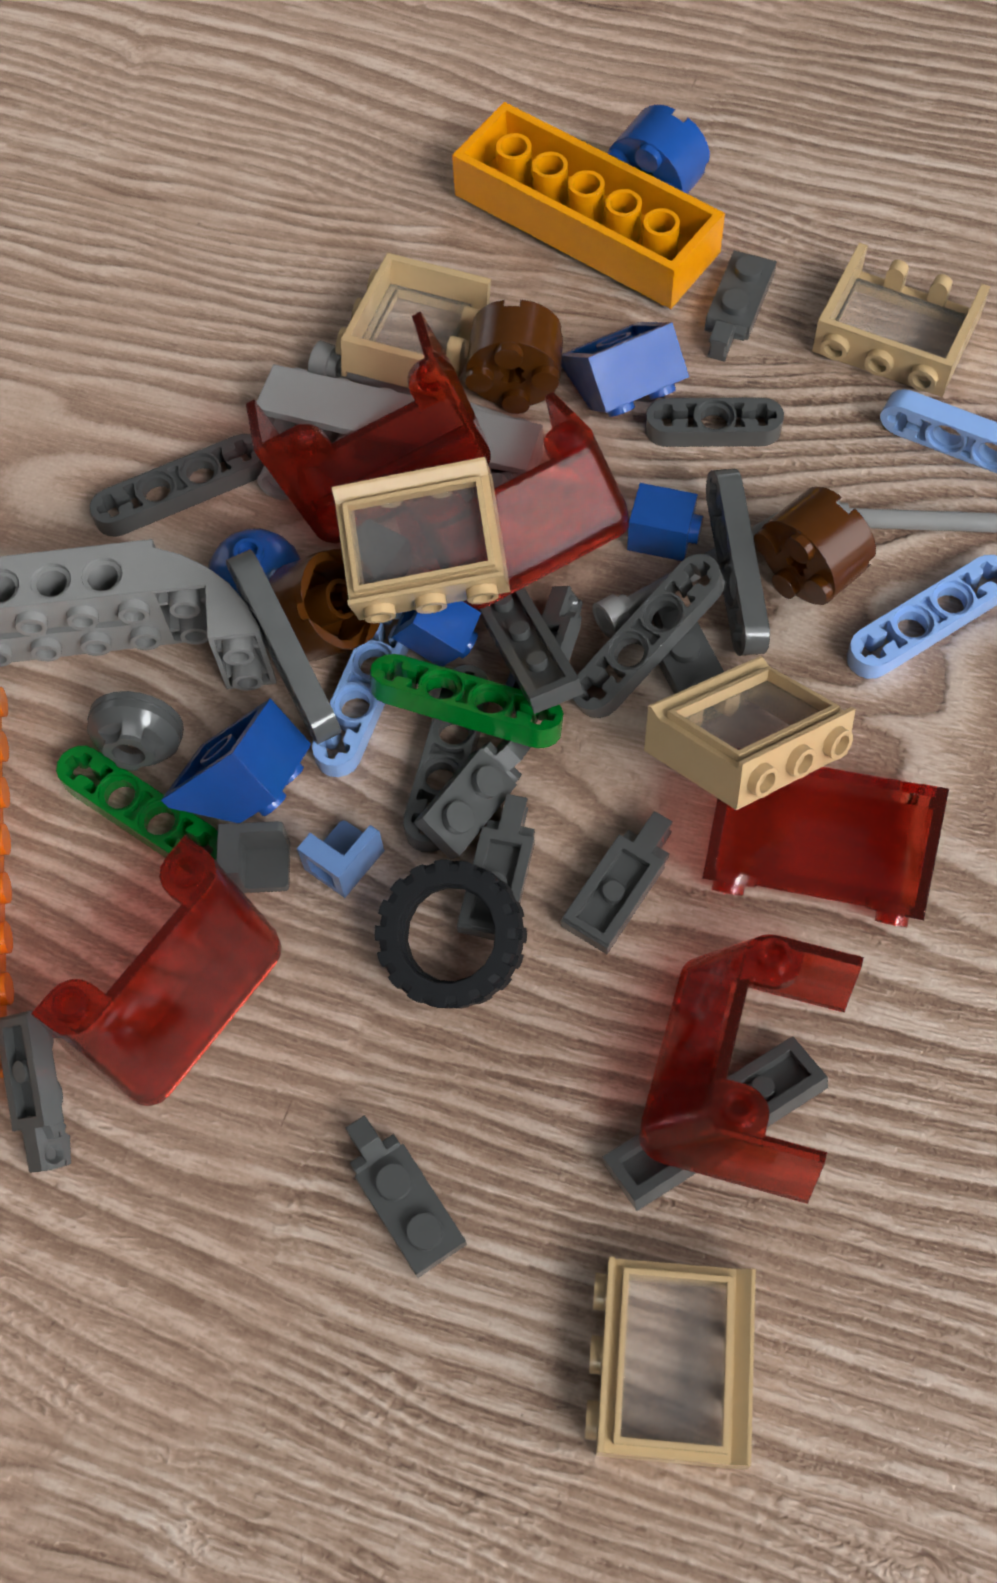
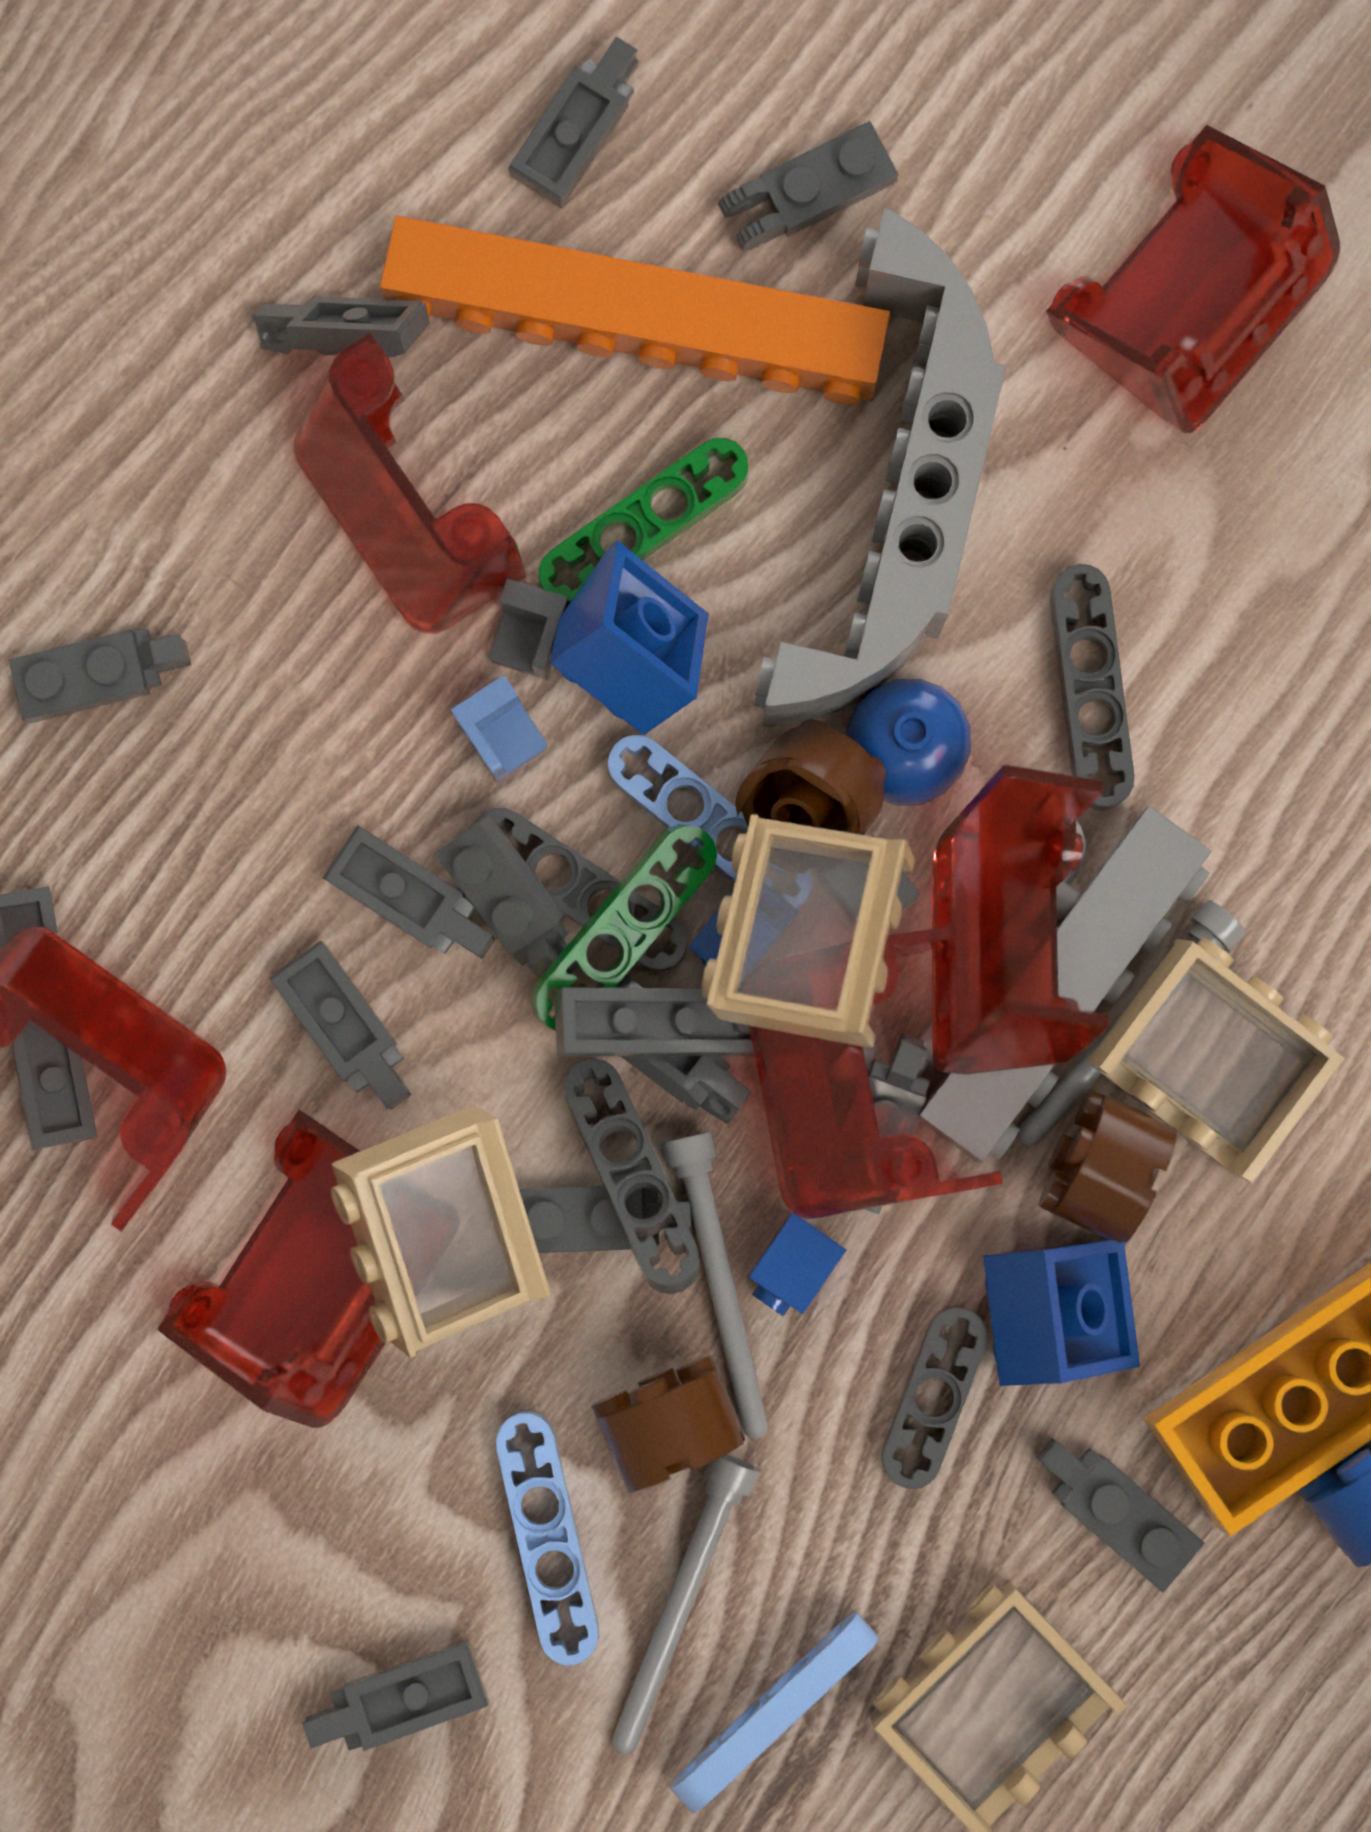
camera: 110 degrees right, 20 degrees up
dark grey piece [87,691,184,771] -> none
dark grey beam [226,549,341,745] -> none
black tyre [374,859,527,1009] -> none
dark grey beam [706,469,770,656] -> none

